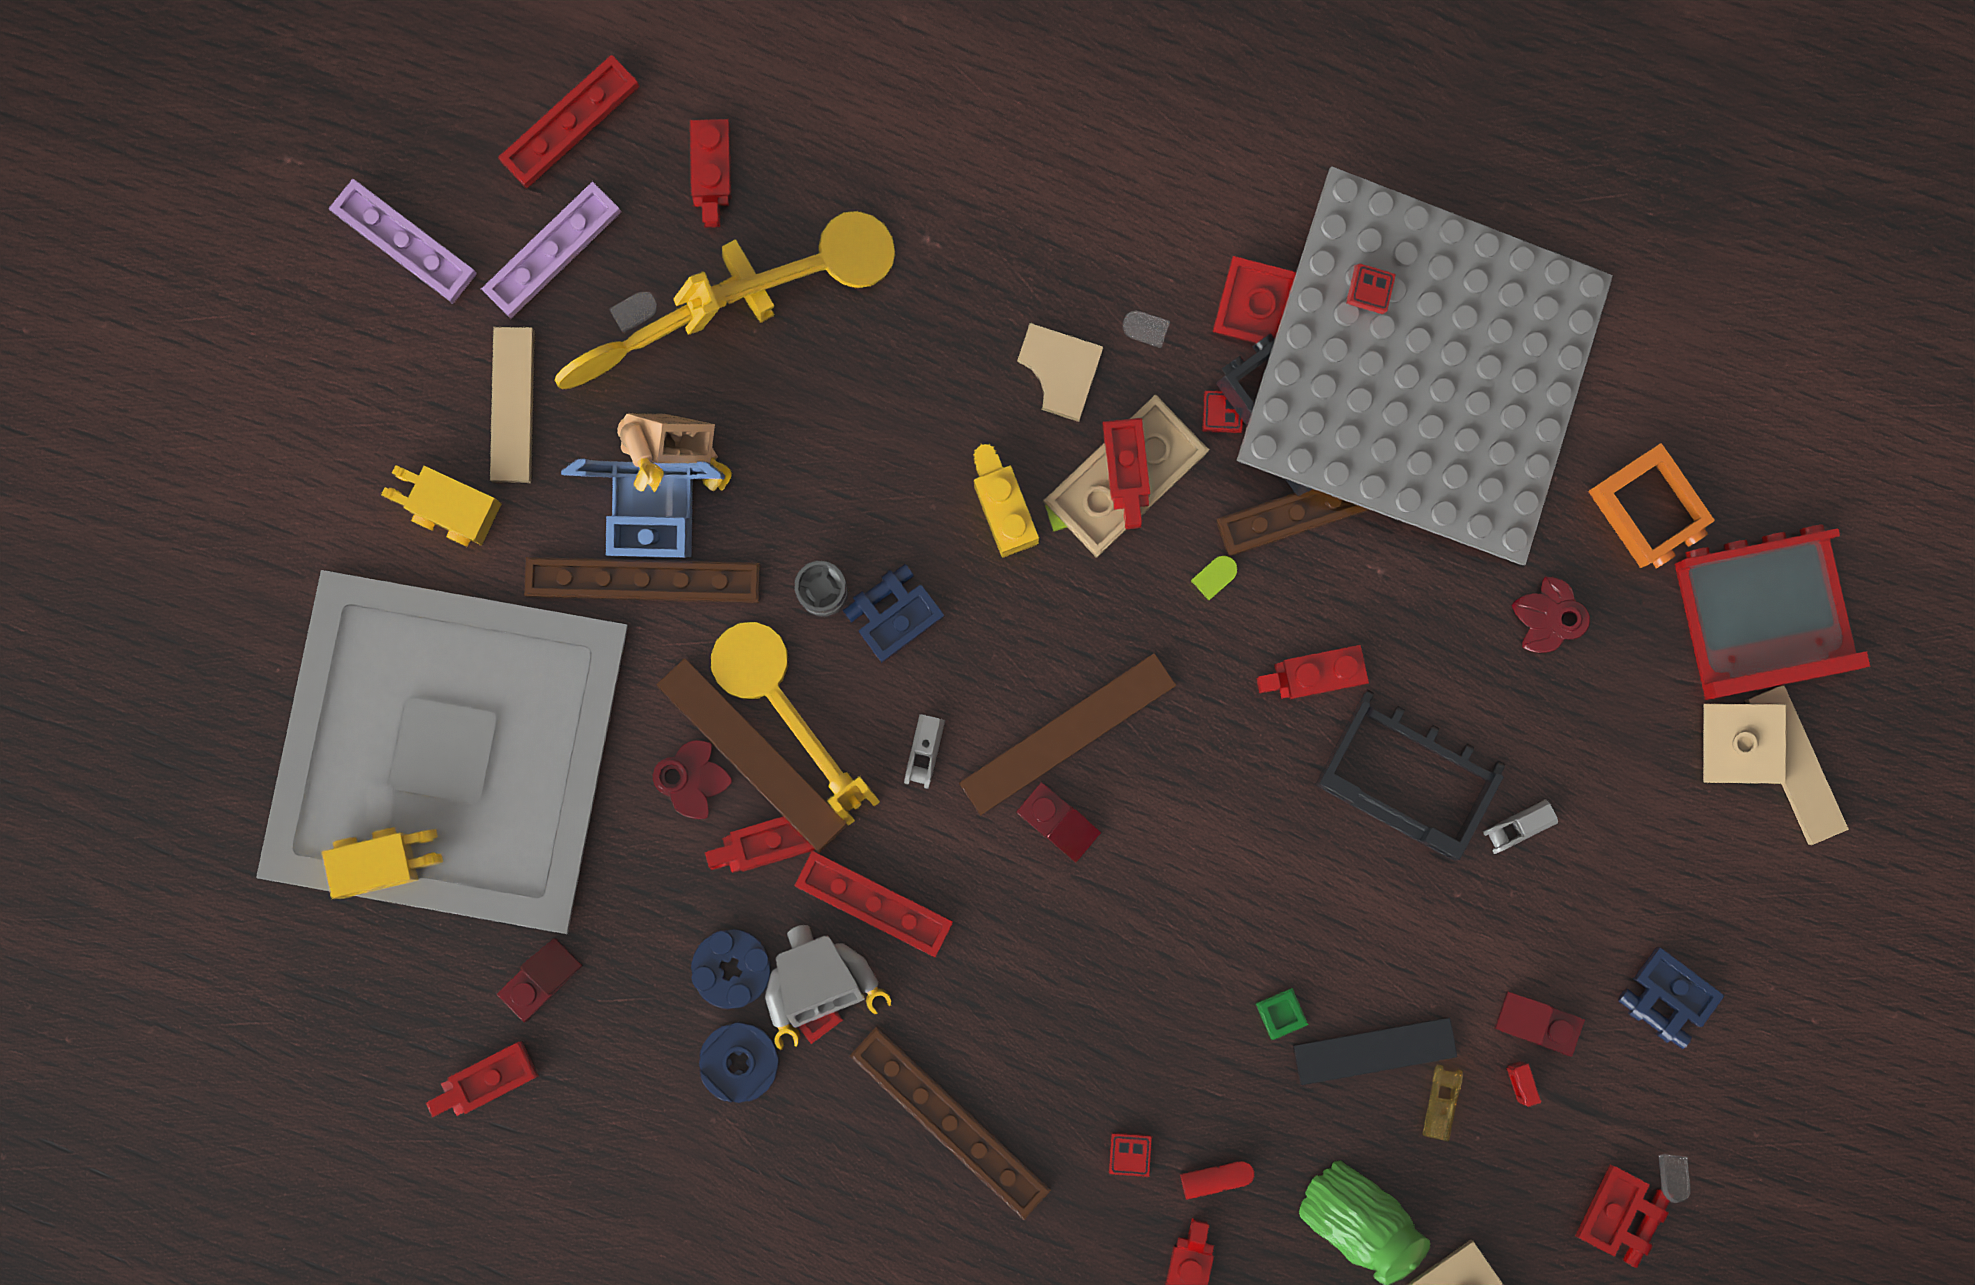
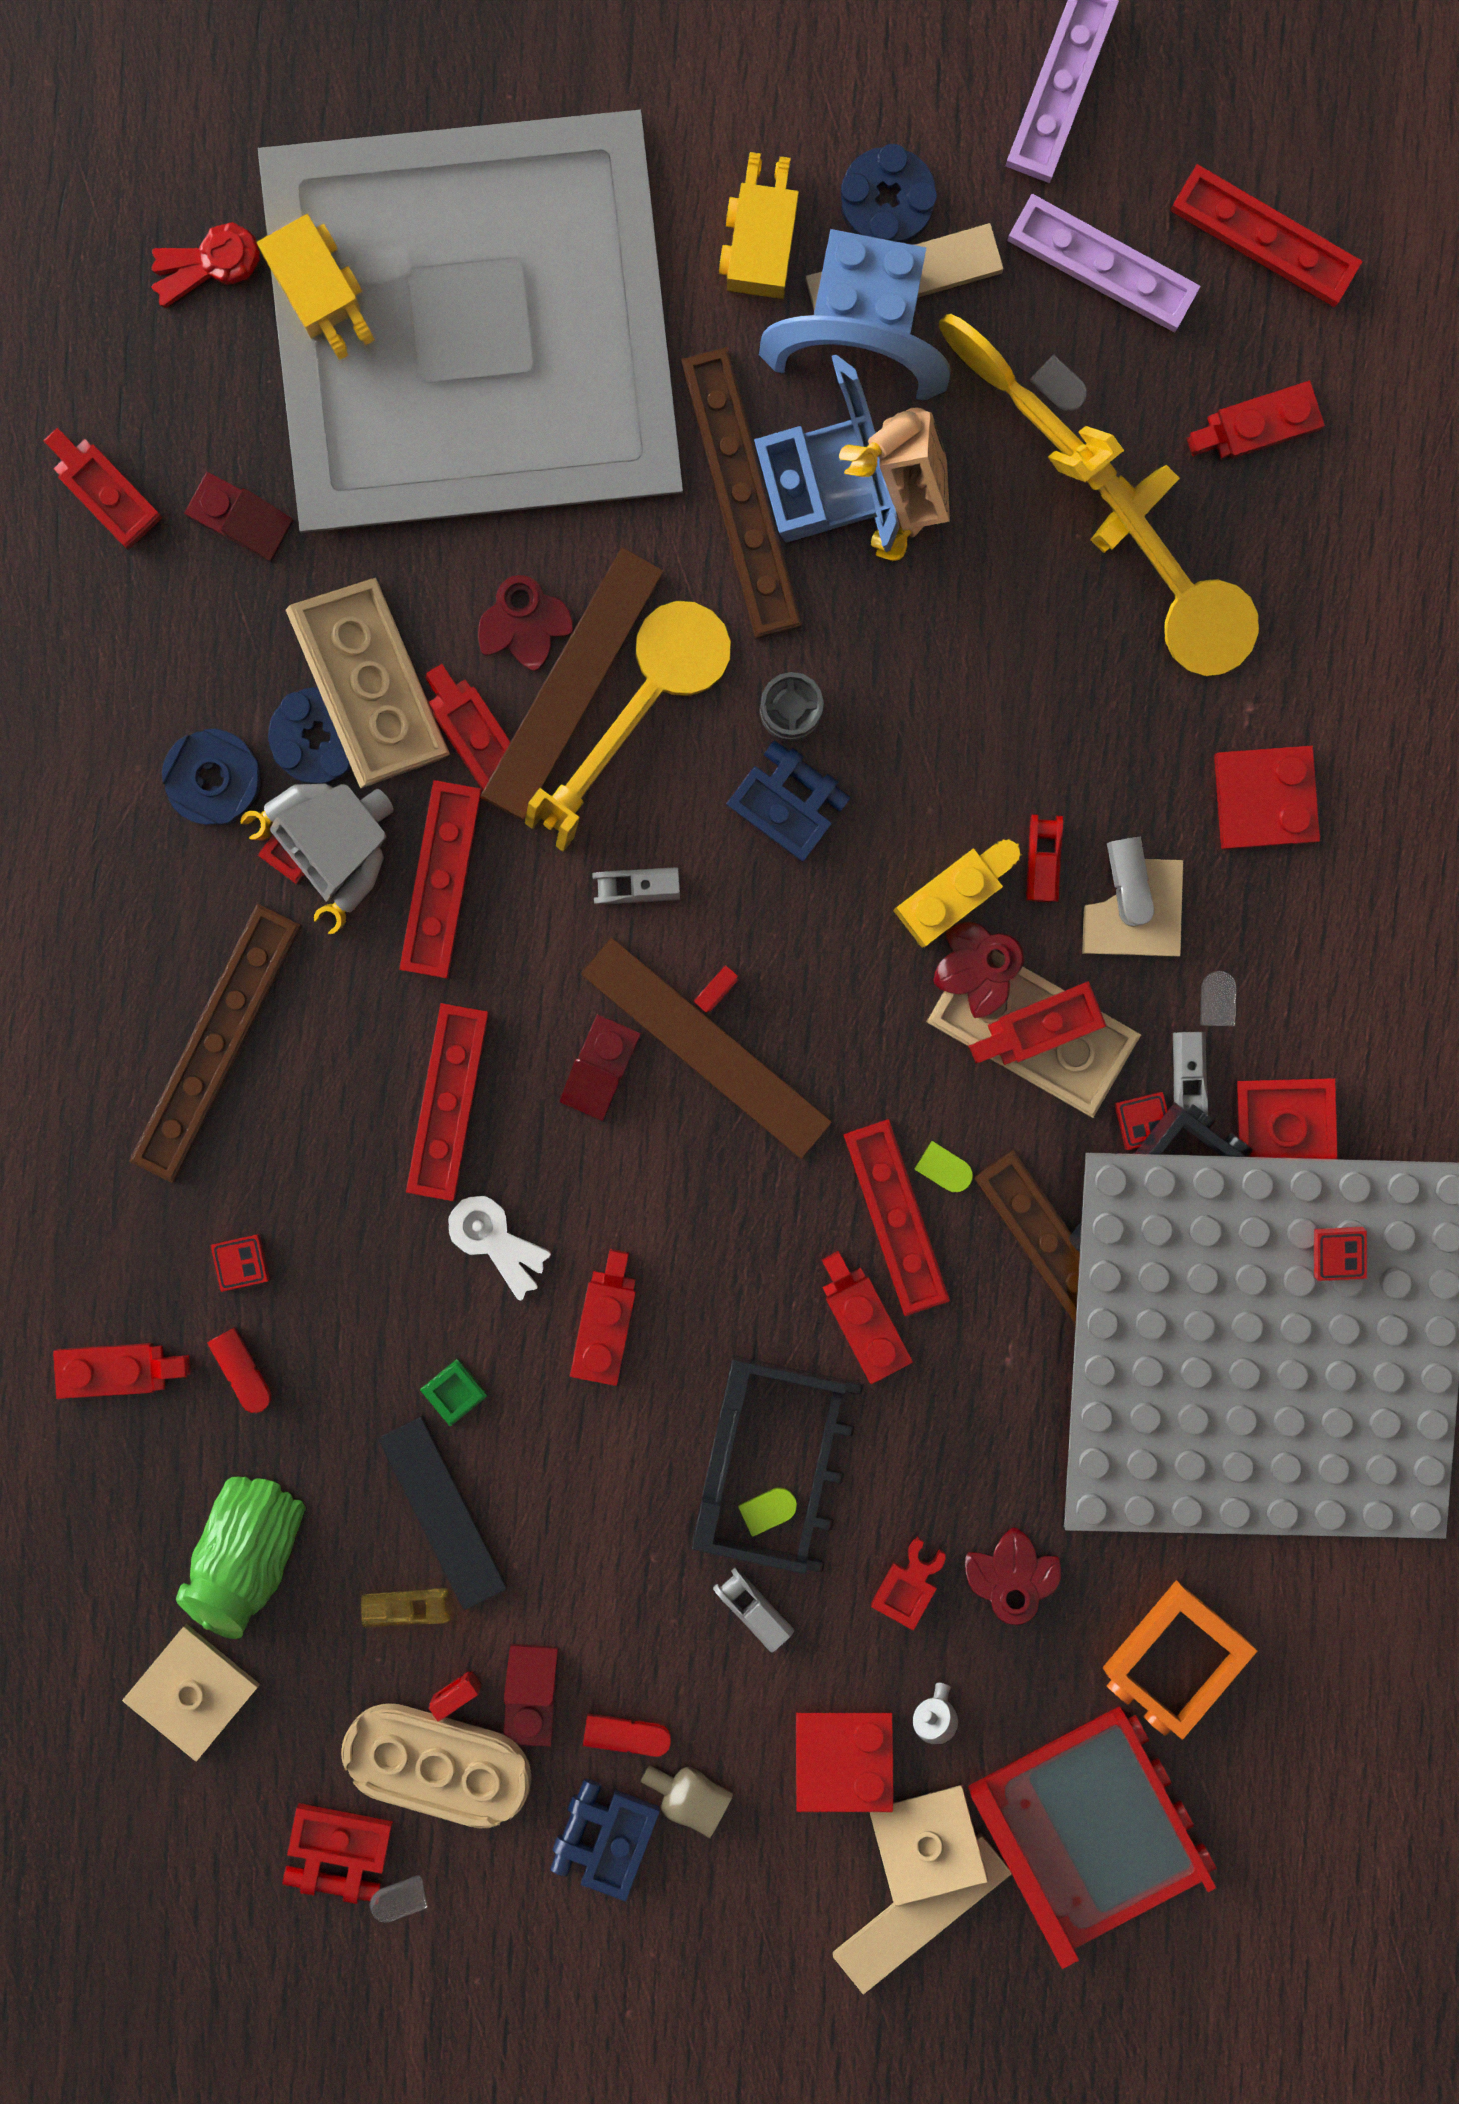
camera: 70 degrees right, 5 degrees up
none -> red piece [151,222,260,308]
none -> tan tile [286,578,450,788]
none -> tan tile [341,1704,531,1828]
none -> red plate [406,1003,489,1201]
none -> white piece [448,1196,551,1301]
none -> red hinge [570,1249,636,1386]
none -> red bar [583,1713,671,1757]
none -> dark tan piece [640,1765,733,1839]
none -> red tile [694,965,738,1013]
none -> lime piece [738,1488,797,1537]
none -> medium blue piece [759,229,951,401]
none -> red plate [796,1713,893,1812]
none -> dark blue plate [840,144,937,243]
none -> red tile [843,1119,950,1316]
none -> red plate [871,1537,946,1631]
none -> piece [913,1683,958,1744]
none -> dark red plate [933,922,1024,1018]
none -> red bar [1026,814,1063,902]
none -> light grey bar [1107,836,1154,926]
none -> light grey bar [1173,1032,1208,1115]
none -> red plate [1214,745,1320,850]

